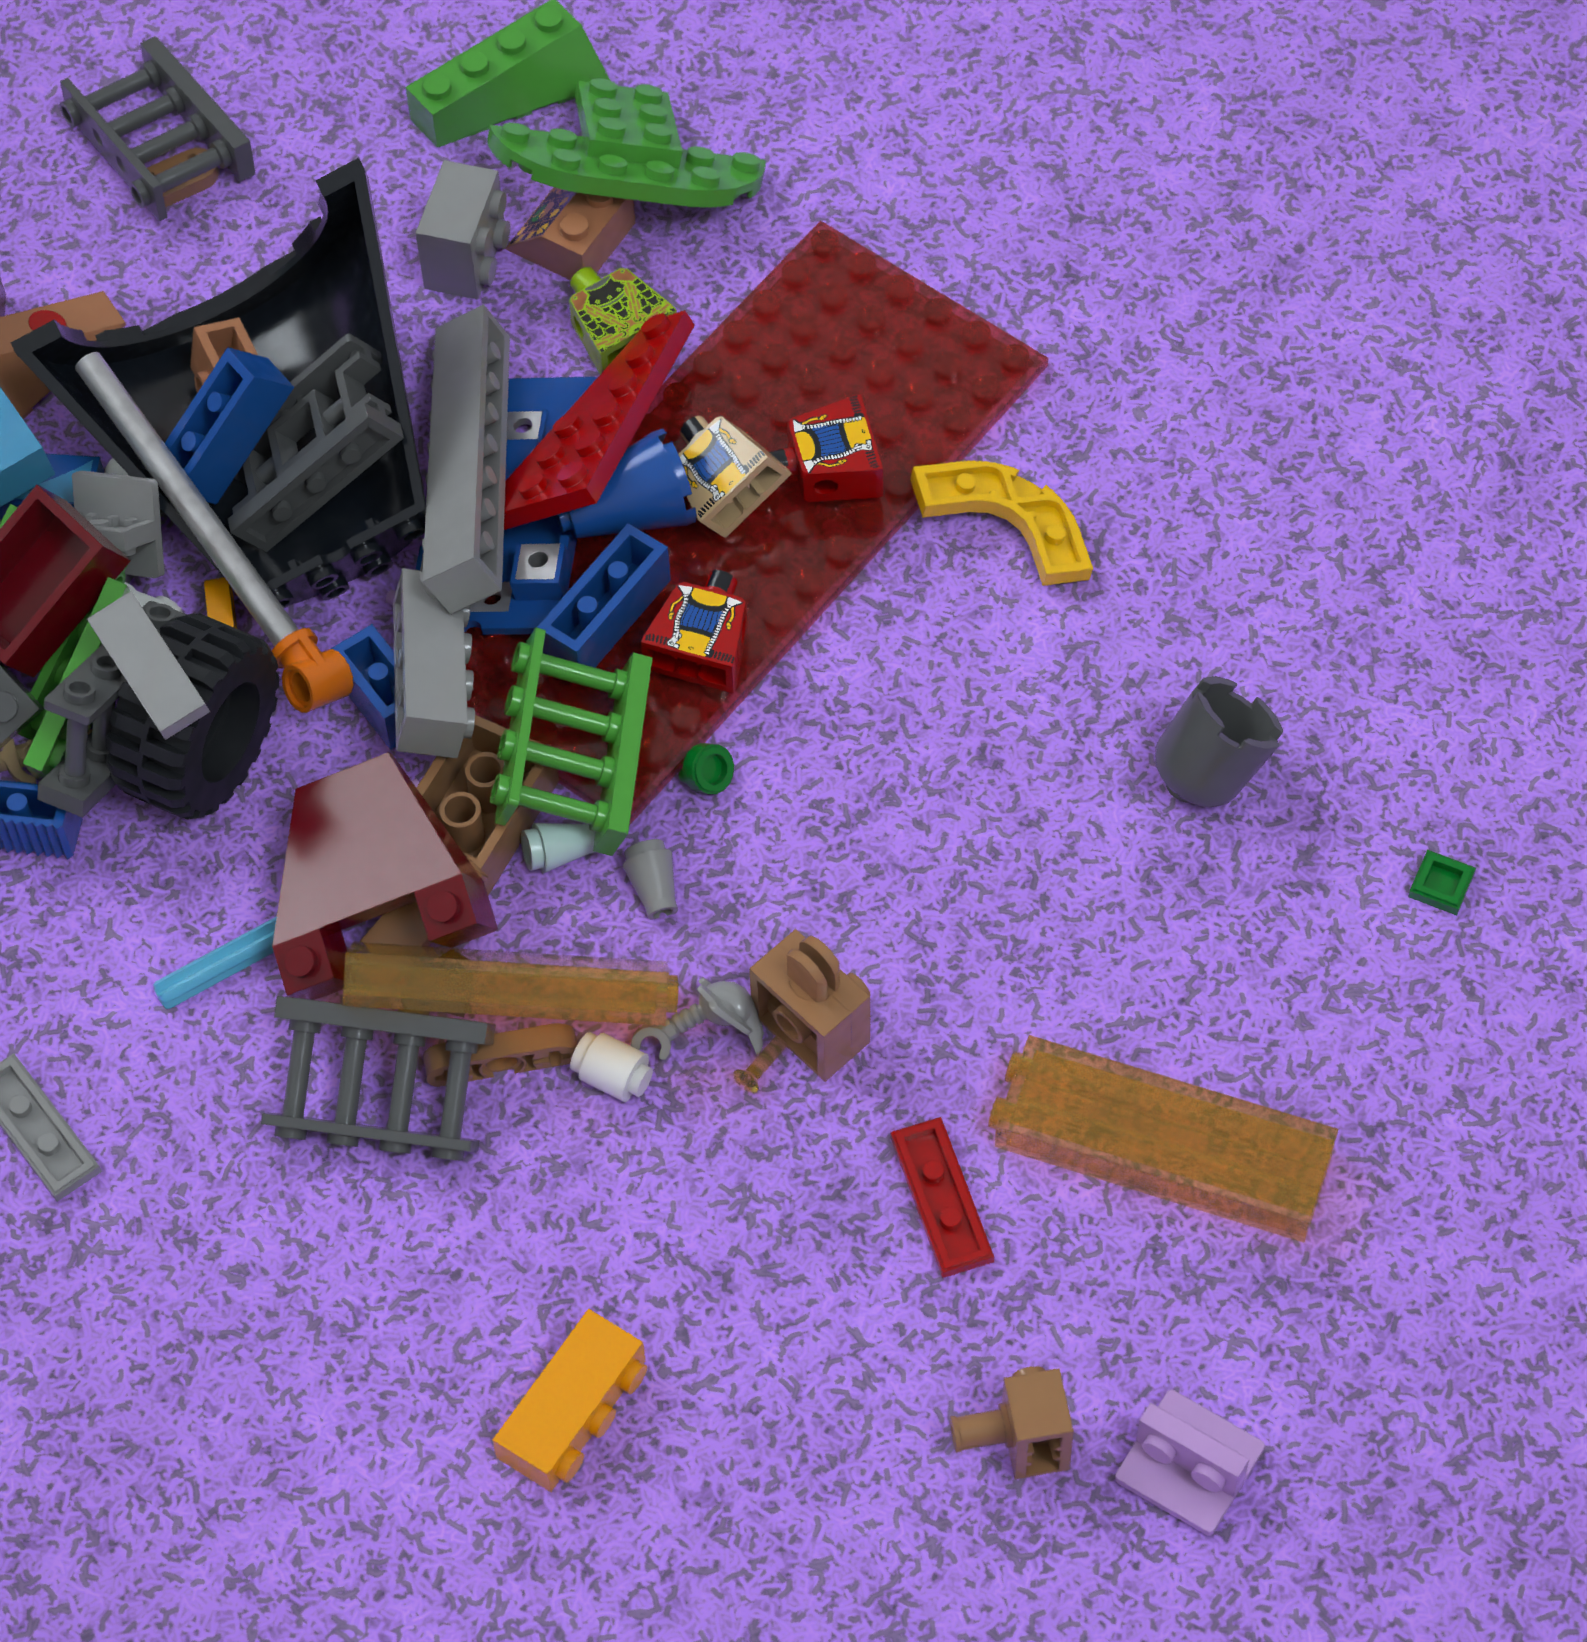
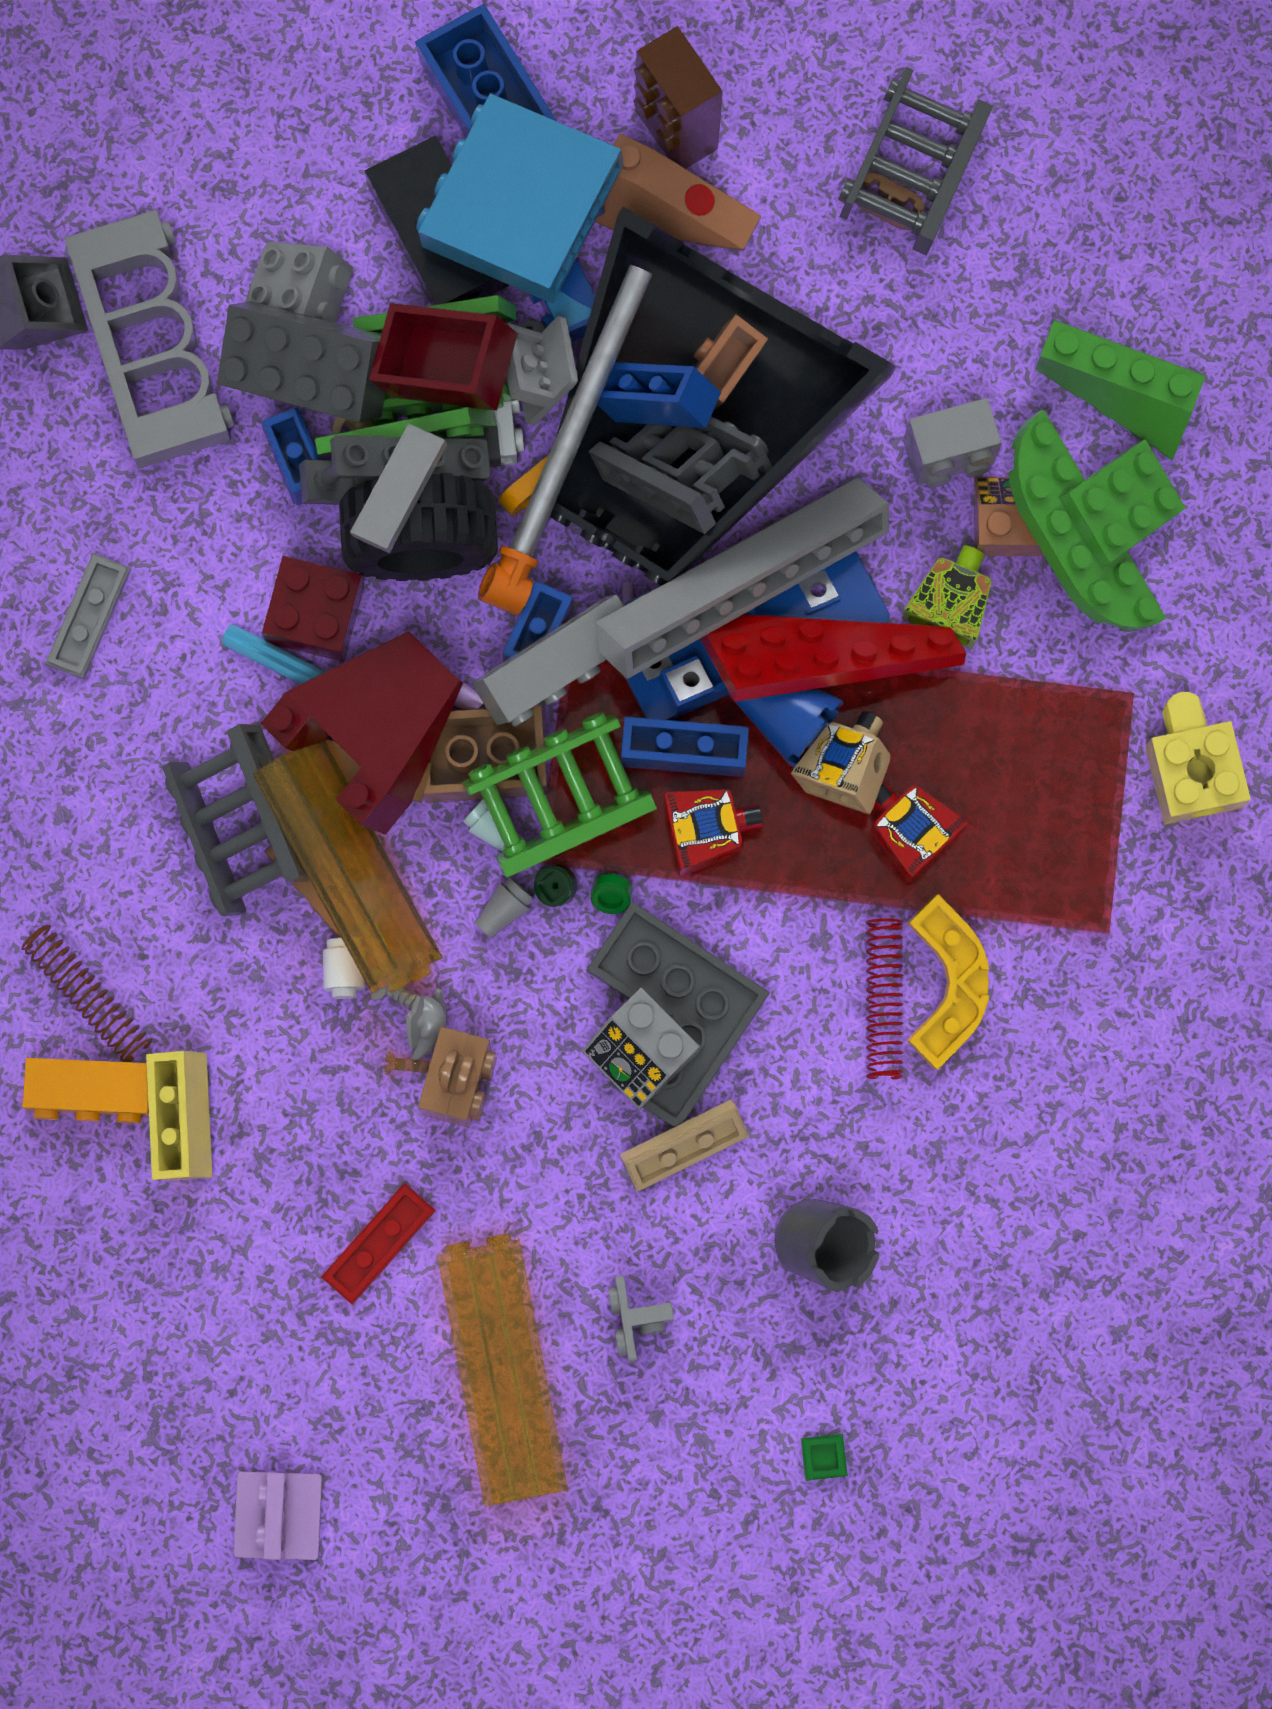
camera: 55 degrees right, 20 degrees up
medium nougat brick [949,1366,1074,1479] -> none
none -> dark orange piece [21,924,152,1062]
none -> light yellow brick [146,1051,213,1181]
none -> dark red brick [262,556,365,662]
none -> dark green tile [534,865,577,907]
none -> light grey slope [581,987,700,1111]
none -> dark grey plate [586,901,770,1128]
none -> light grey bracket [608,1276,674,1364]
none -> tan tile [620,1099,749,1192]
none -> red piece [866,918,904,1080]
none -> light yellow brick [1145,692,1251,825]

